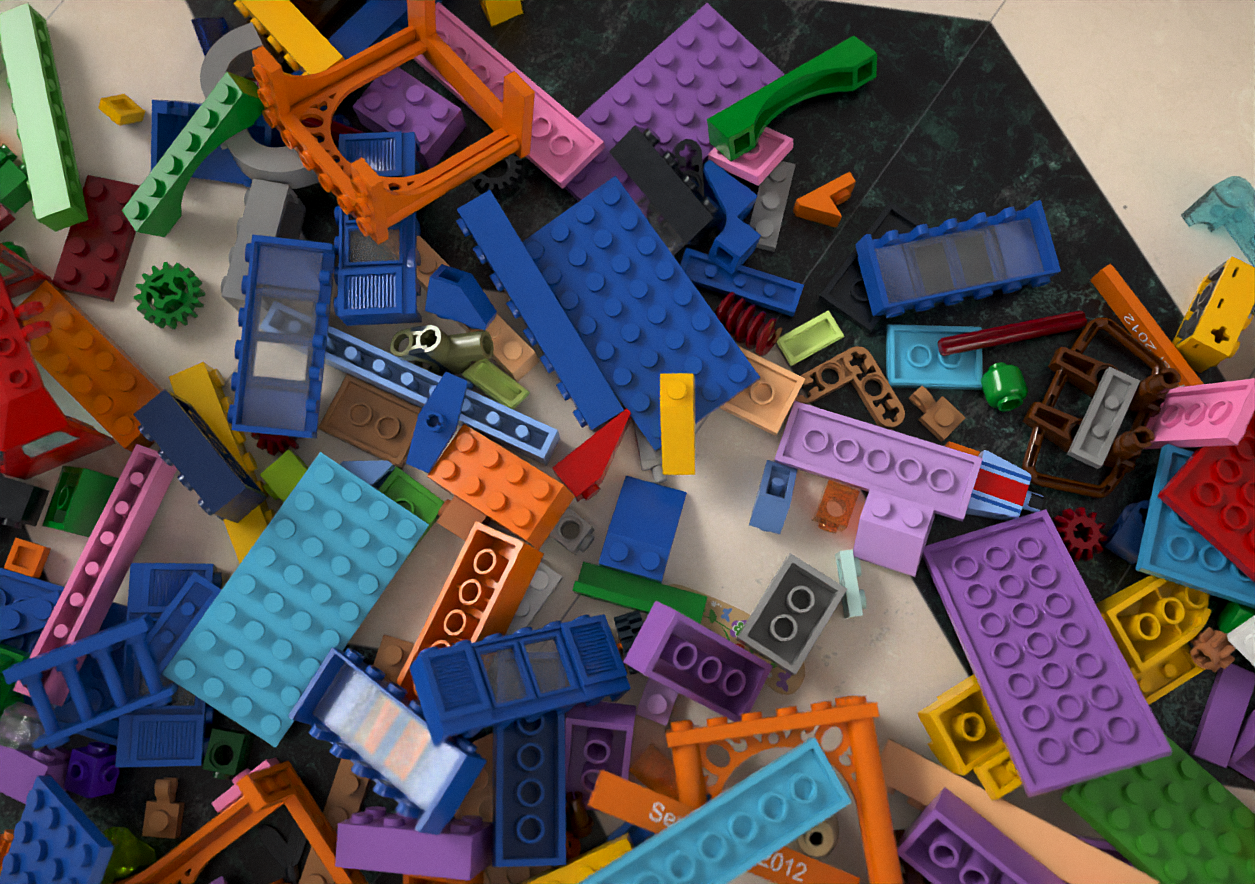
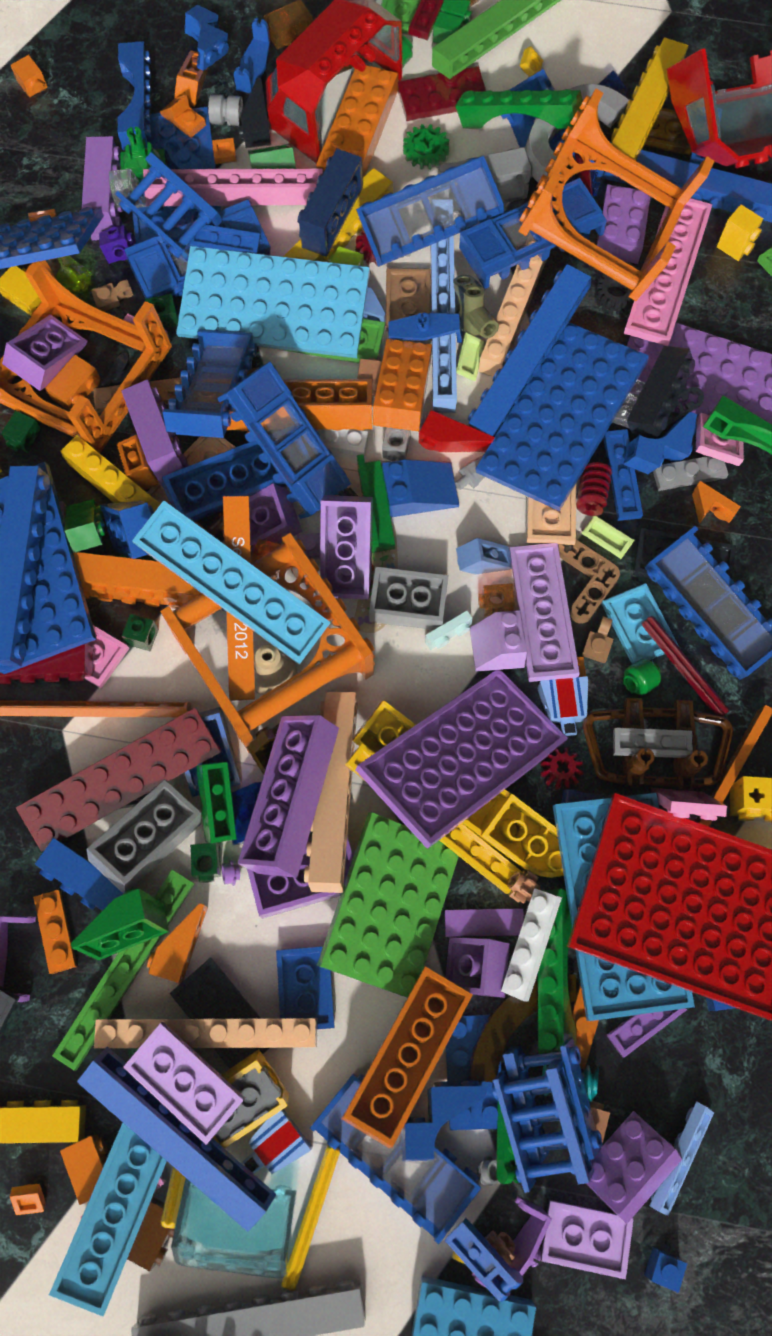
camera: 60 degrees right, 5 degrees down
blue slope [425,264,497,331] -> none
yellow slope [660,373,695,475] -> none

